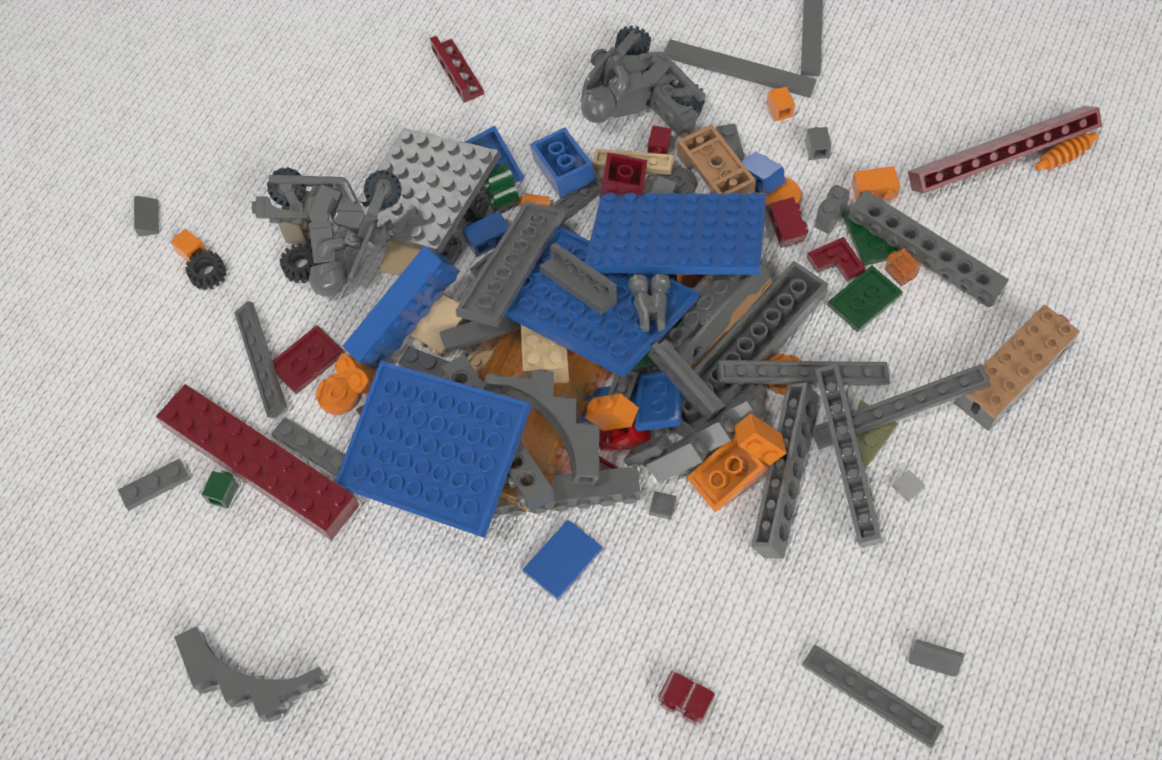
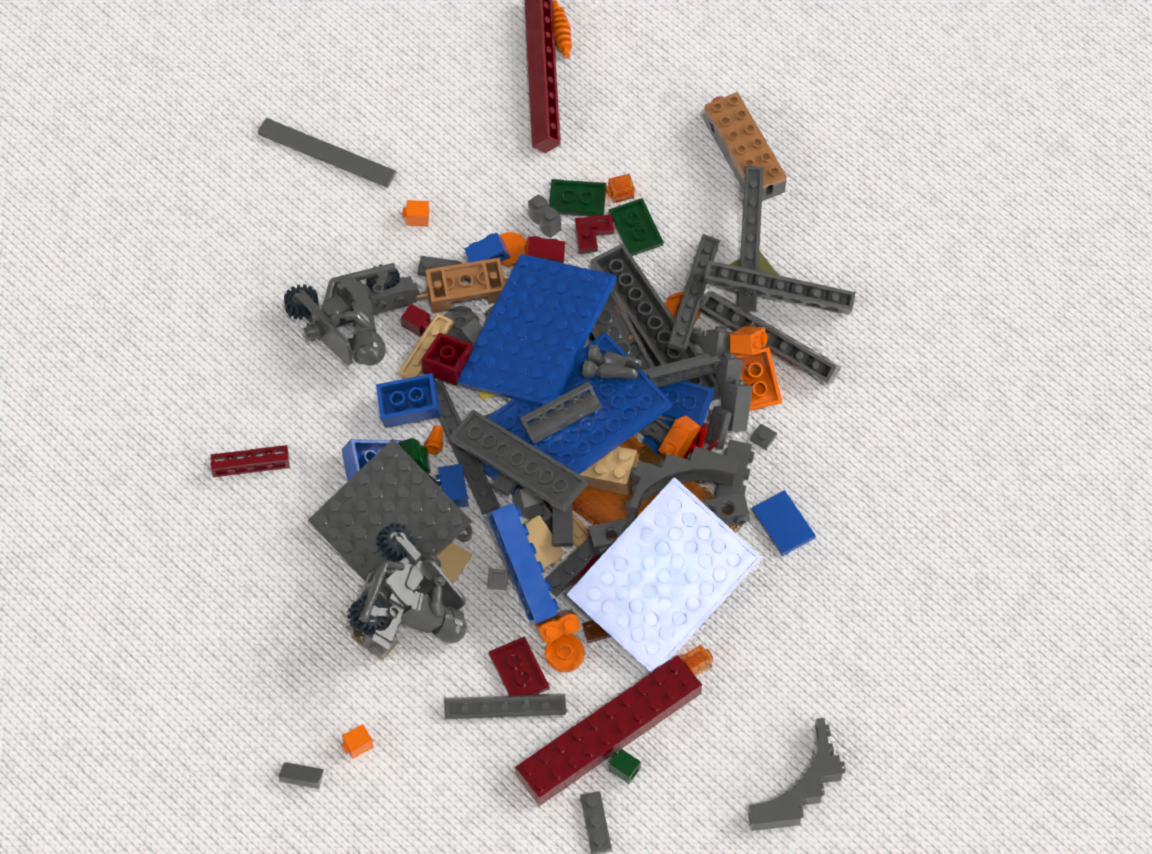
camera: 75 degrees left, 0 degrees up
black tyre [185,250,227,290] -> none
dark grey plate [271,417,345,477] -> none
black tyre [280,243,317,283] -> none
dark red brick [658,671,715,724] -> none
dark grey tile [664,39,817,98] -> none
dark grey tile [802,644,944,749] -> none
dark grey brick [805,127,831,160] -> none
dark grey brick [848,190,1009,307] -> none
orange brick [851,166,900,200] -> none
light grey tile [892,470,926,502] -> none
dark grey slope [908,639,965,677] -> none
none -> clear orange brick [681,644,713,677]

